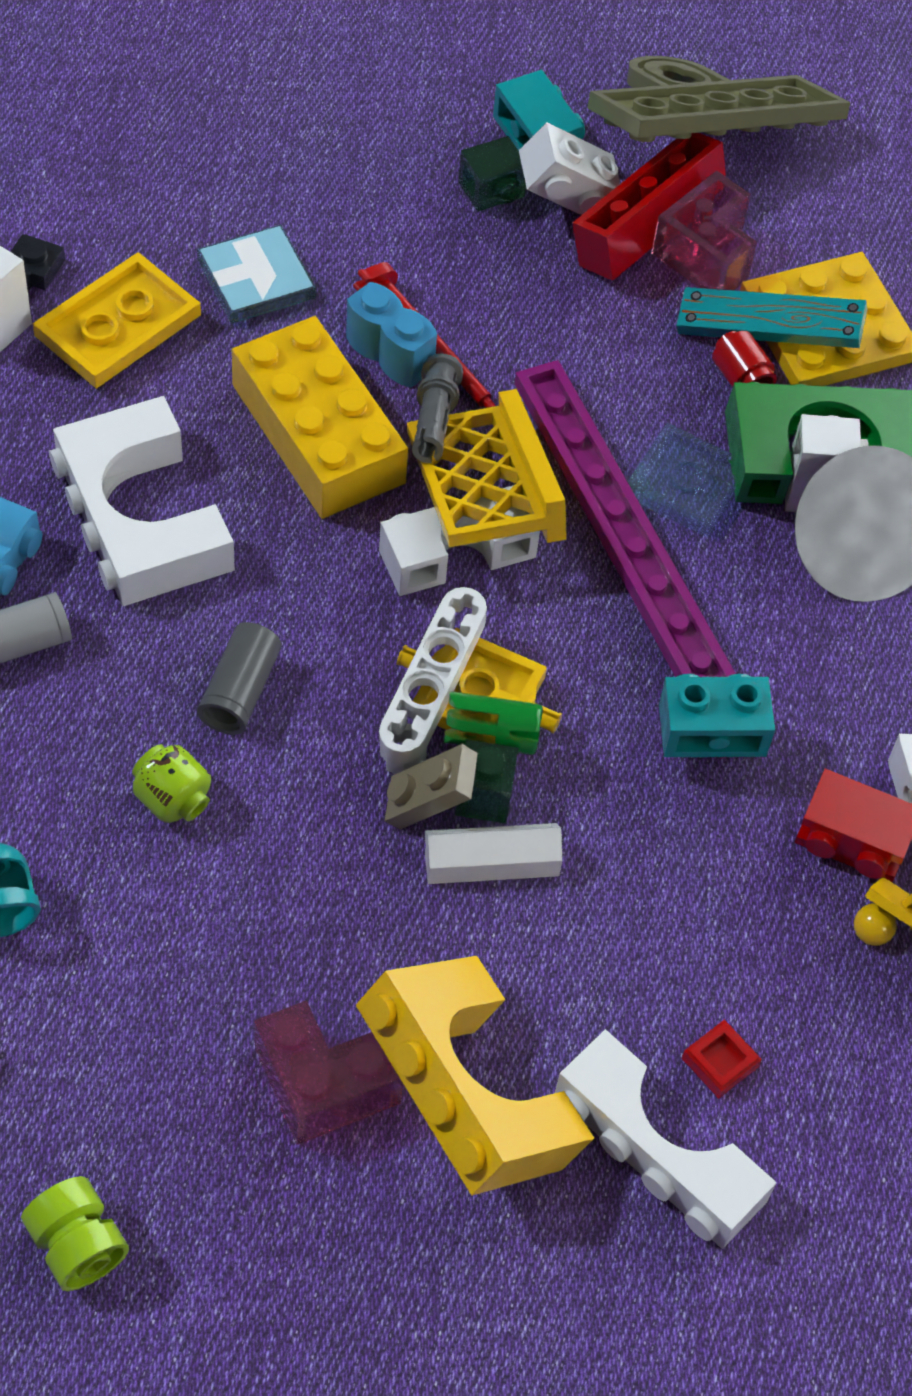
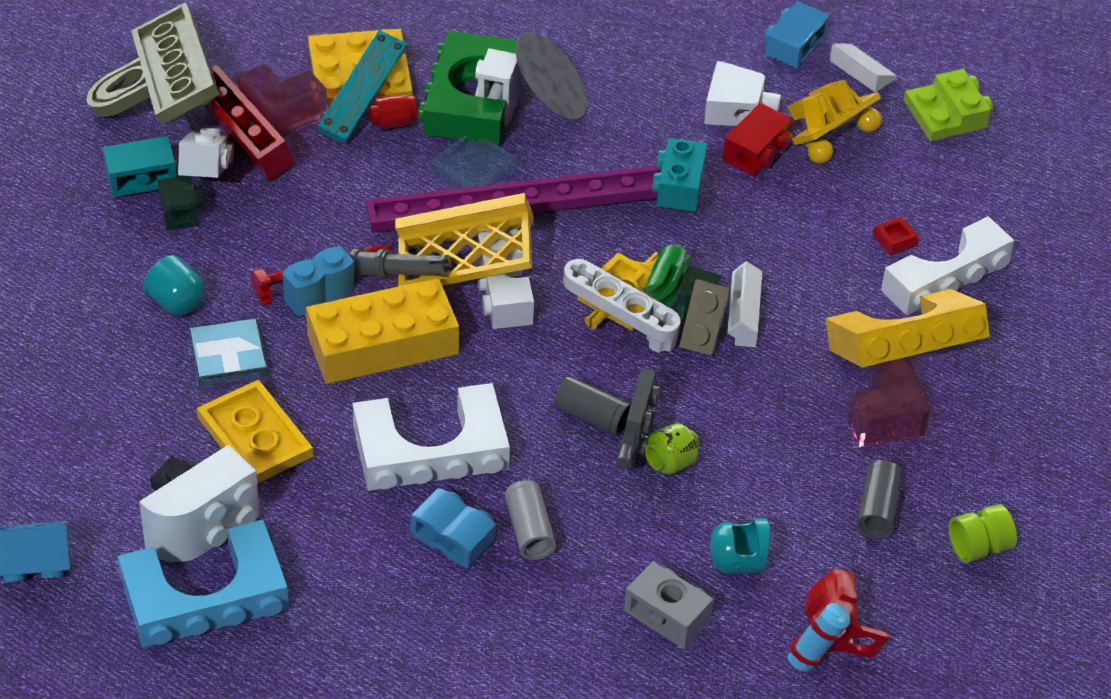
camera: 75 degrees left, 10 degrees down
none -> teal helmet [142,255,205,316]
none -> dark grey plate [616,368,660,469]
none -> dark grey pin [857,460,902,539]

